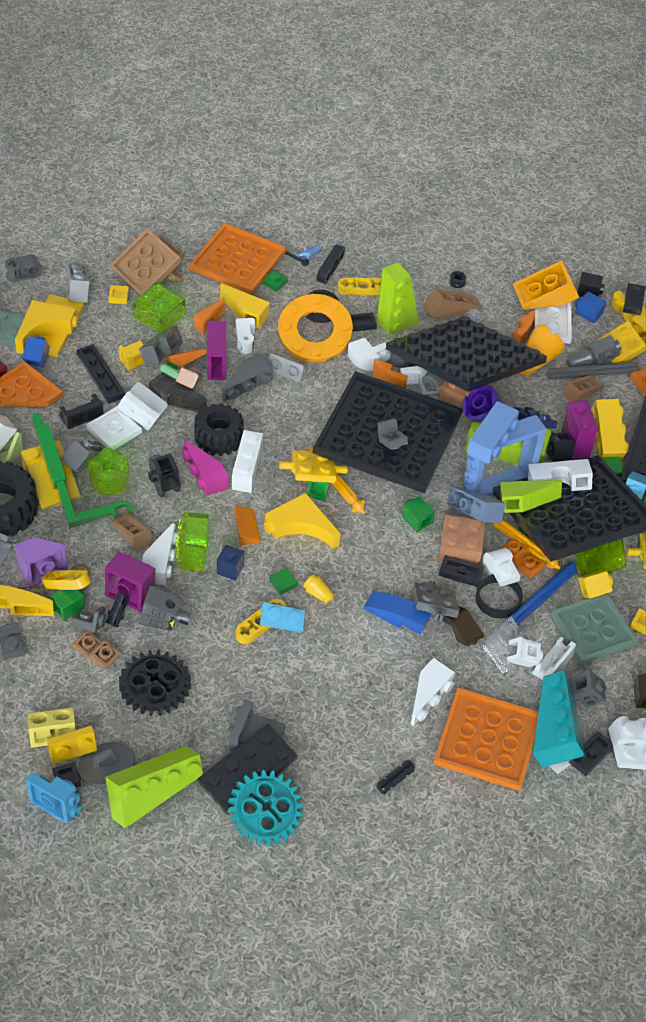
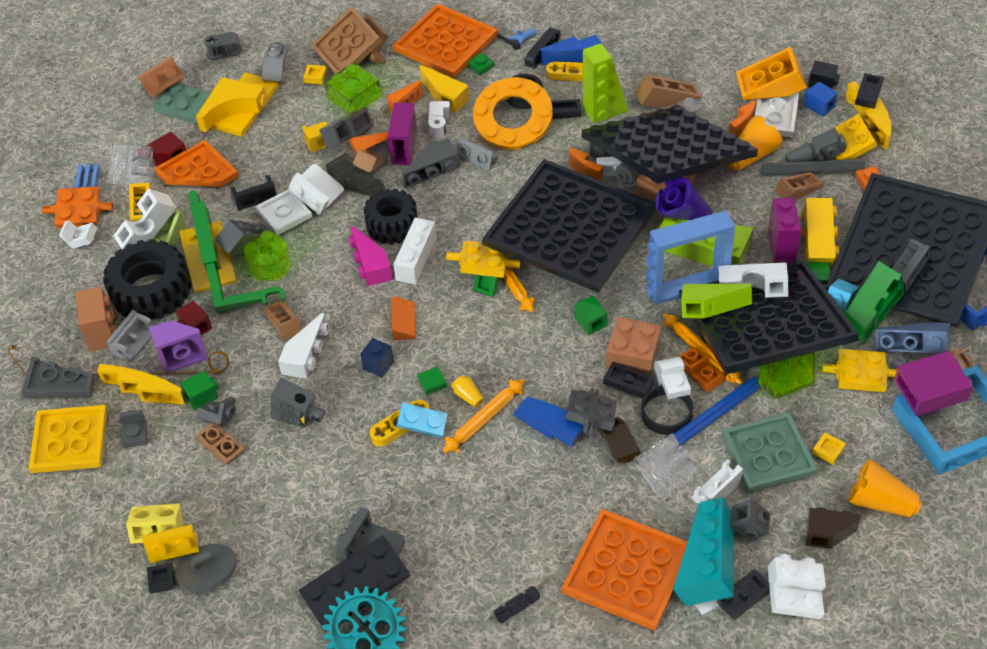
camera: 15 degrees right, 0 degrees up
blue brick [22,336,50,368] -> none
dark azure plate [26,772,82,824] -> none
yellow beam [41,570,91,590] -> none
black tile [76,344,126,404] -> none
magenta slope [105,551,156,612] -> none
black pin [105,593,130,628] -> none
lime wedge [105,746,203,828] -> none
black gear [119,650,191,716] -> none
black hinge [148,453,181,498] -> none
tile [160,360,181,378] -> none
clear neon green brick [175,512,209,572] -> none
yellow arch [263,493,341,549] -> none
white brick [347,338,391,371] -> none
dark grey bracket [378,418,408,449] -> none
white slope [411,658,455,726] -> none
sand blue slope [448,486,505,523] -> none
black bush [449,271,466,288] -> none
medium blue brick [467,401,520,464] -> none
white window [507,637,543,667] -> none
dark blue hinge [514,407,557,429] -> none
black brick [547,432,576,462] -> none
yellow brick [578,570,613,599] -> none
none -> dark red brick [175,300,212,335]
none -> light orange wheel [443,379,525,453]
none -> blue slope [541,35,603,65]

